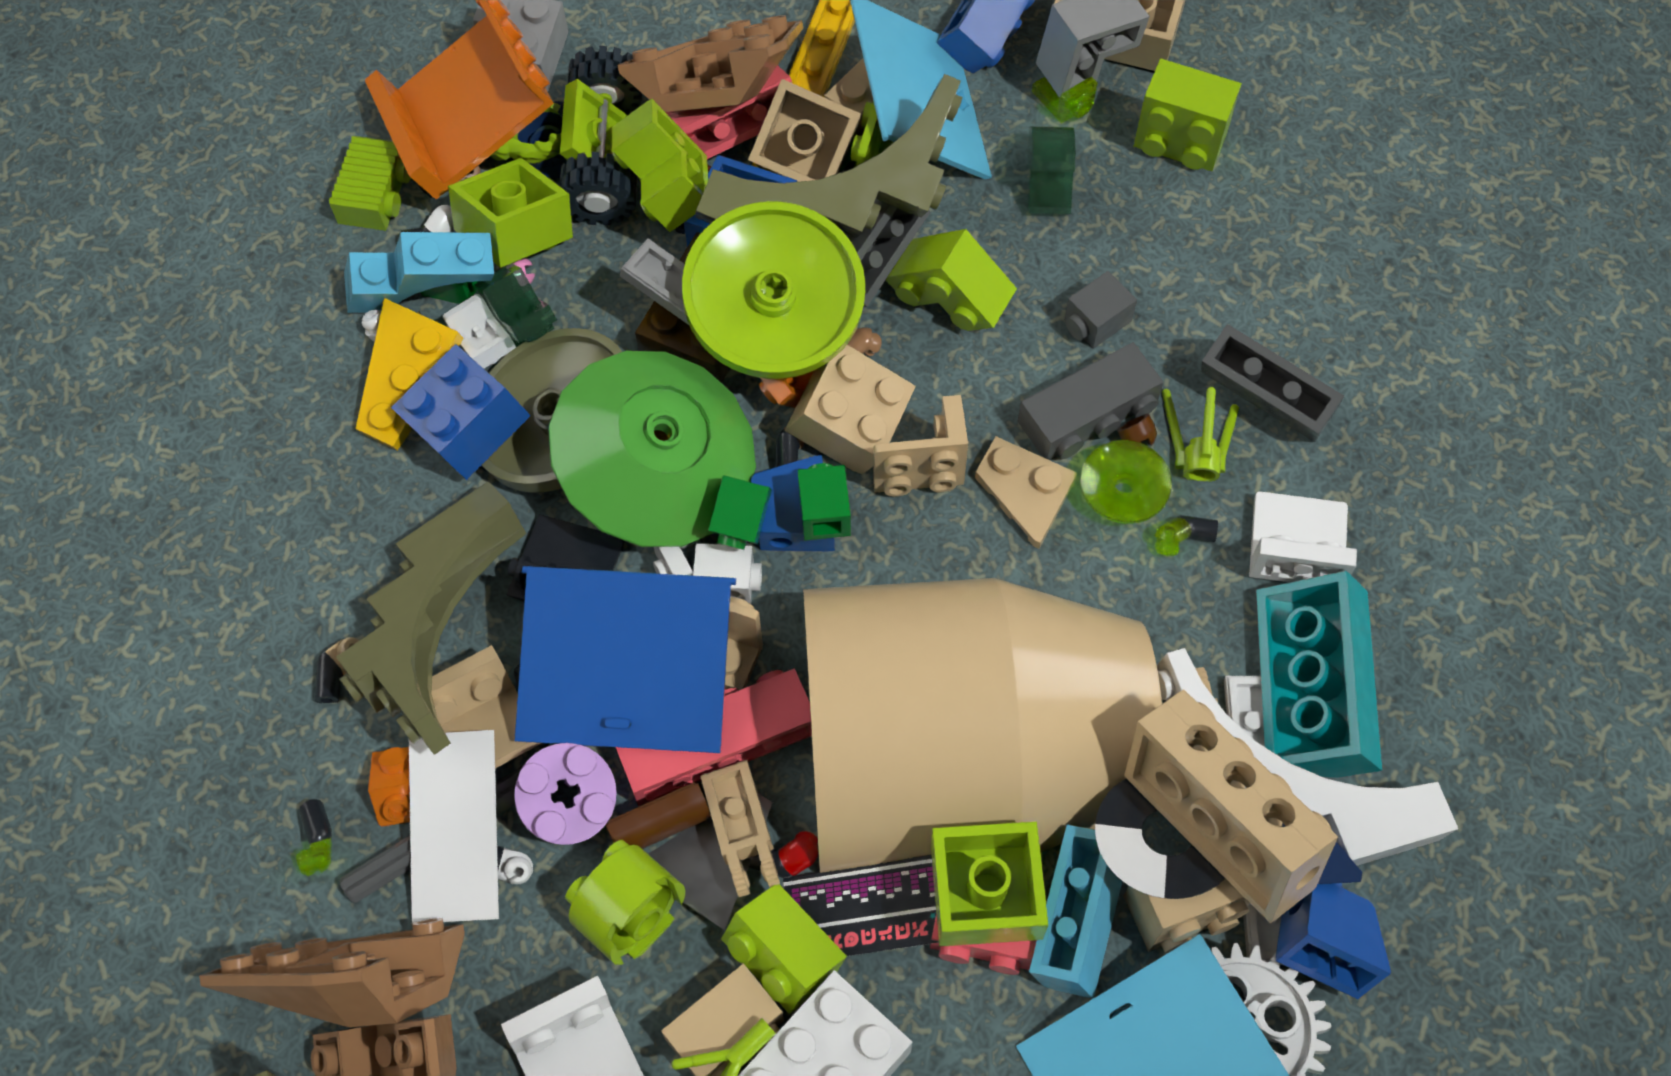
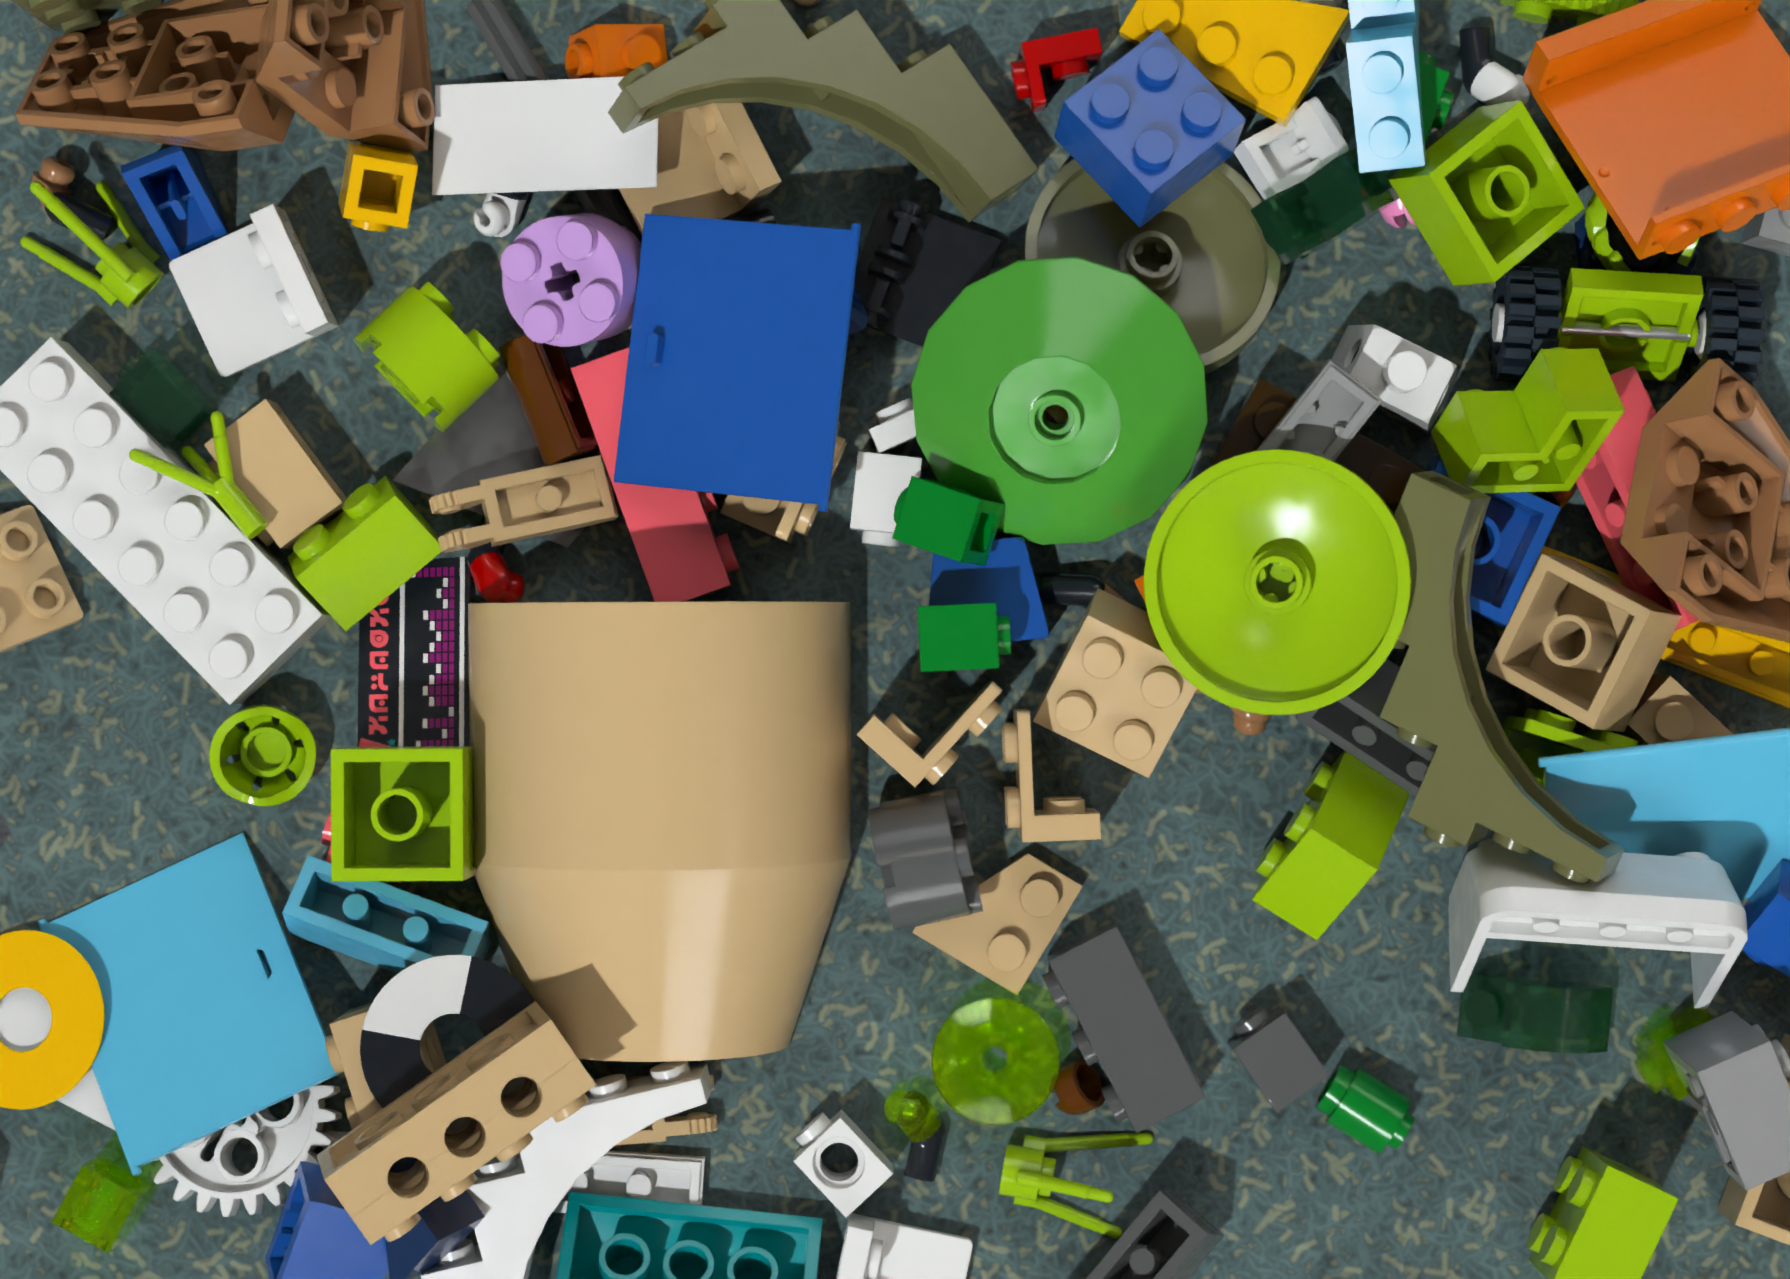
camera: 90 degrees right, 25 degrees up
none -> lime helmet [209,704,316,806]
none -> yellow brick [338,141,418,232]
none -> white brick [793,1109,893,1218]
none -> tan bracket [857,680,1003,787]
none -> dark grey brick [868,787,983,930]
none -> red bracket [1010,27,1102,113]
none -> green brick [1315,1064,1415,1154]
none -> white torso [1331,324,1457,436]
none -> white windscreen [1448,839,1748,1009]

